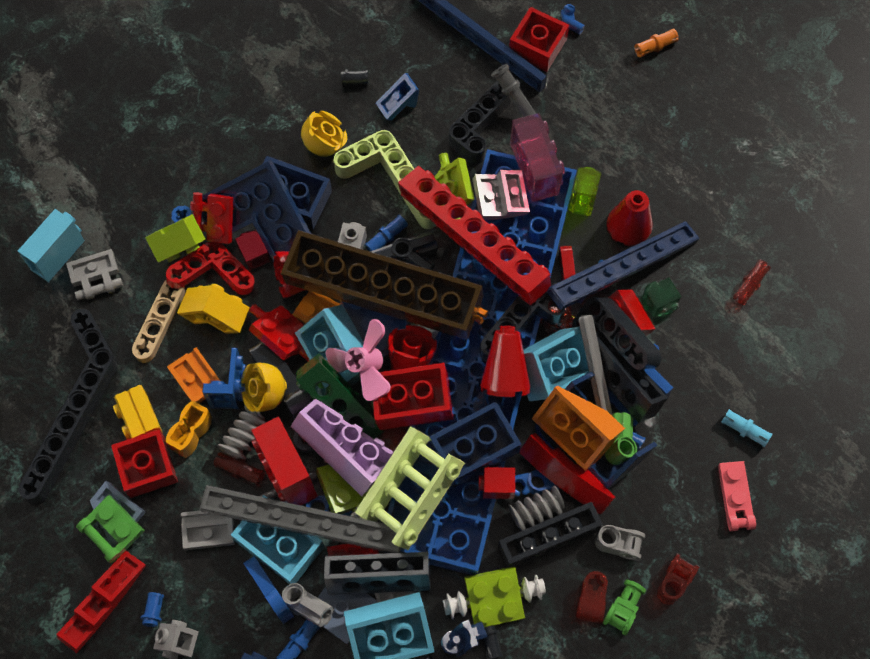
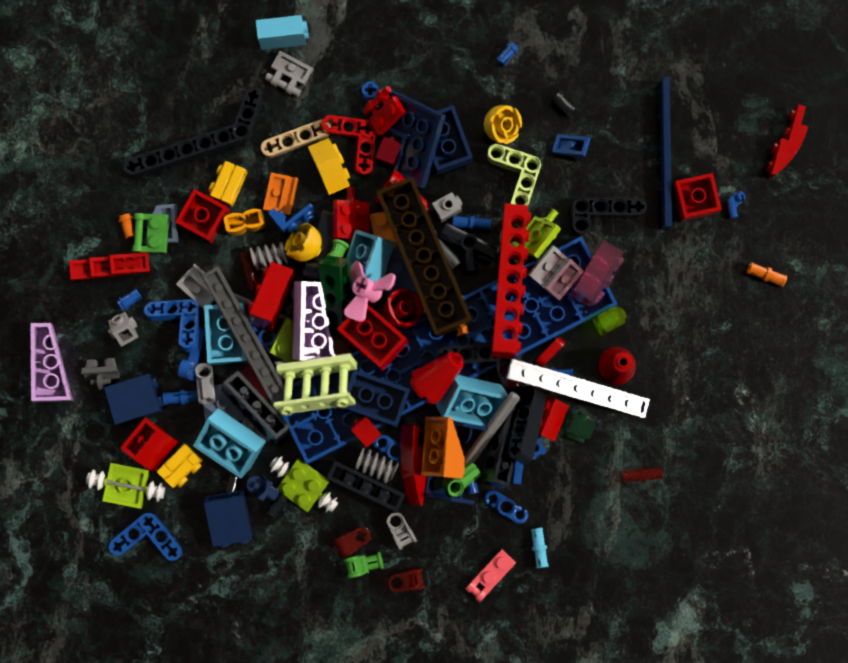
camera: 45 degrees right, 15 degrees up
lime brick [145,214,205,263] -> none
dark grey pin [491,64,542,129] -> none
none -> orange pin [118,214,135,239]
none -> blue beam [144,299,201,352]
none -> bright green bush [326,239,349,257]
none -> blue piece [484,490,528,524]
none -> blue pin [496,42,519,67]

